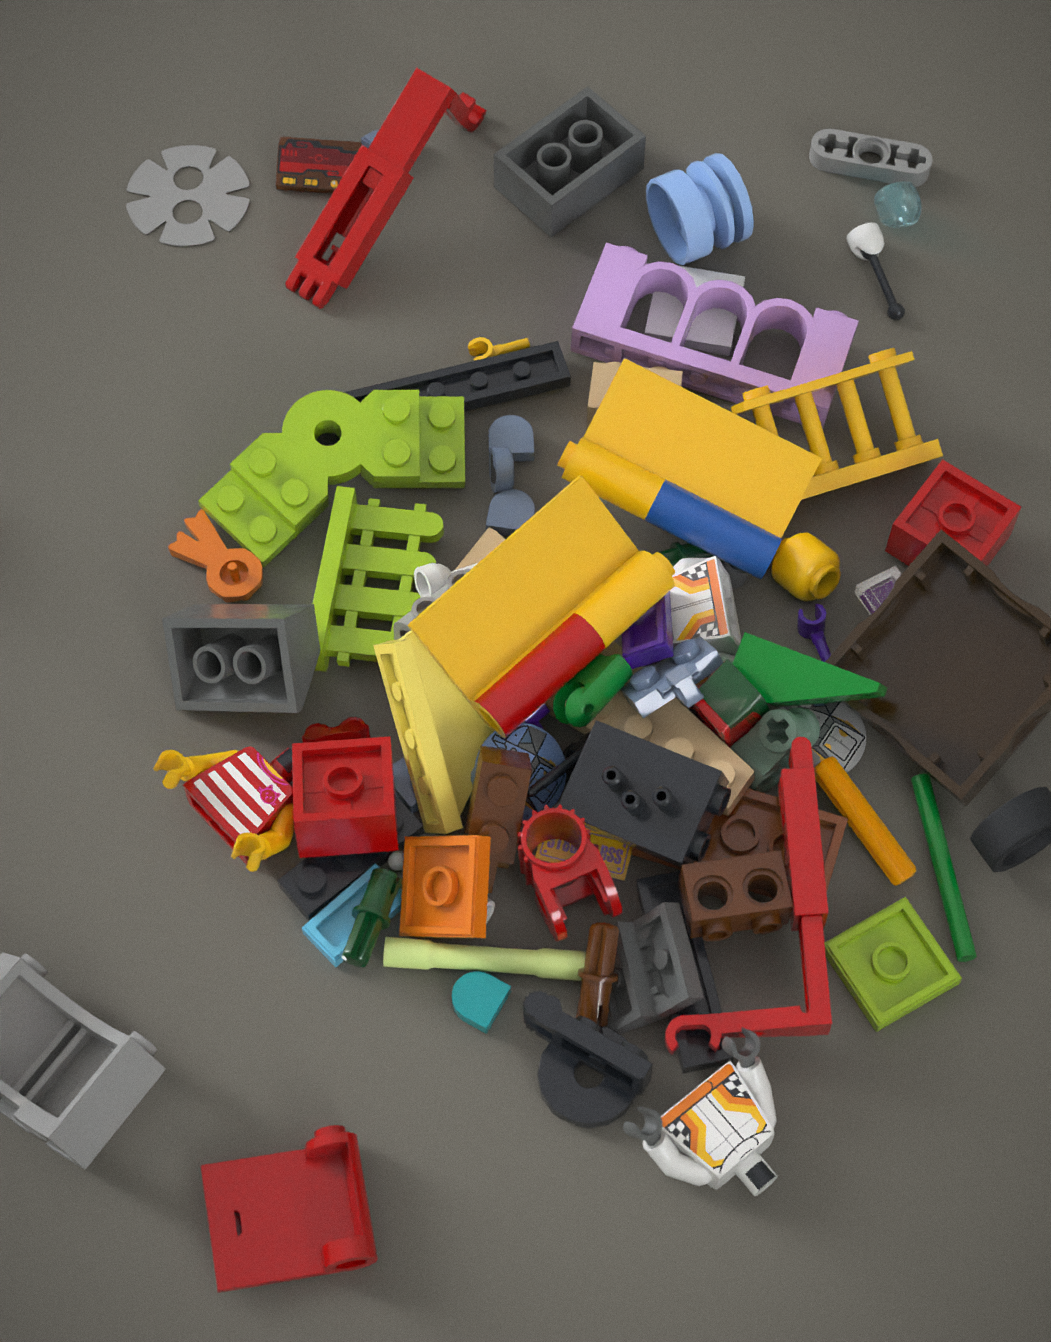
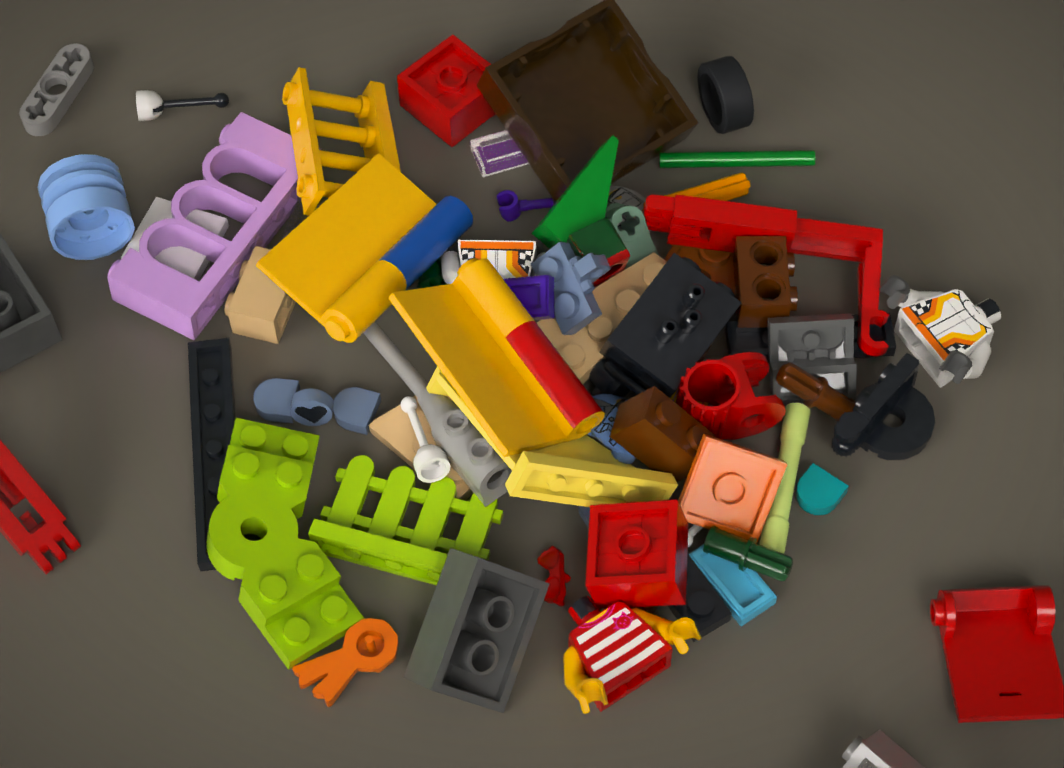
camera: 80 degrees left, 5 degrees down
yellow hand [468,337,530,361] -> none
green piece [553,653,633,728] -> none
yellow head [771,532,841,602] -> none
lime tile [824,897,962,1032] -> none
clear light blue piece [873,181,922,228] -> none

